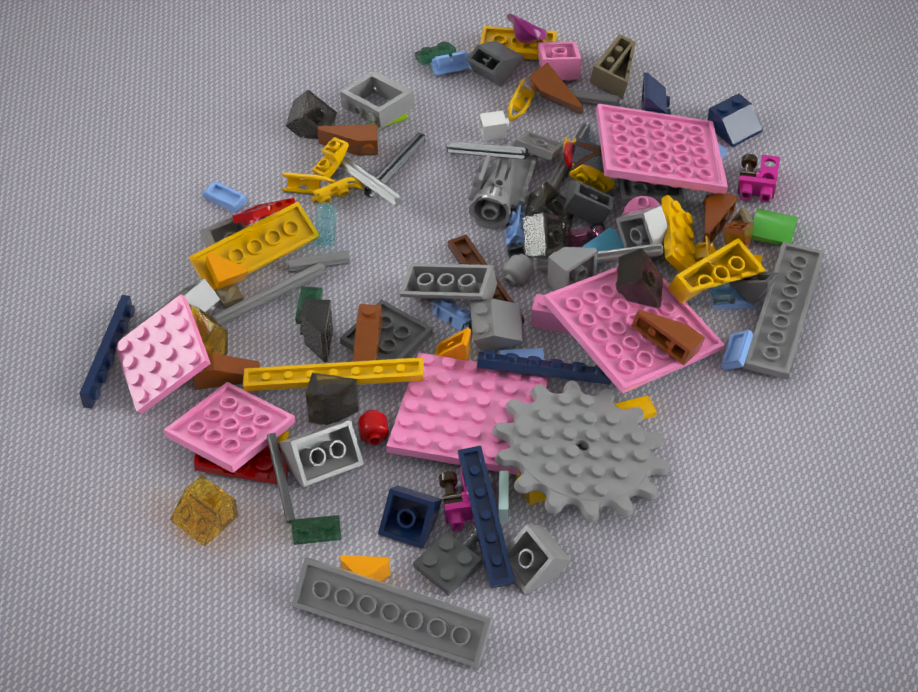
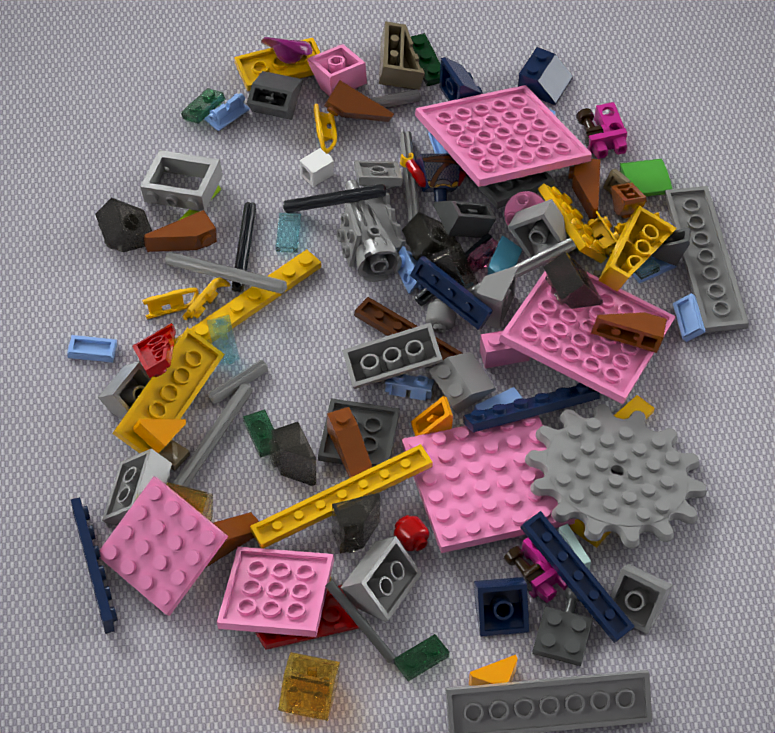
camera: 30 degrees left, 5 degrees up
yellow slope [312,137,349,178] -> none
yellow slope [569,164,616,193] -> none
none -> yellow plate [174,249,321,345]
none -> clear light blue tile [275,213,301,253]
none -> dark blue plate [410,256,493,330]
none -> dark green plate [411,33,441,87]

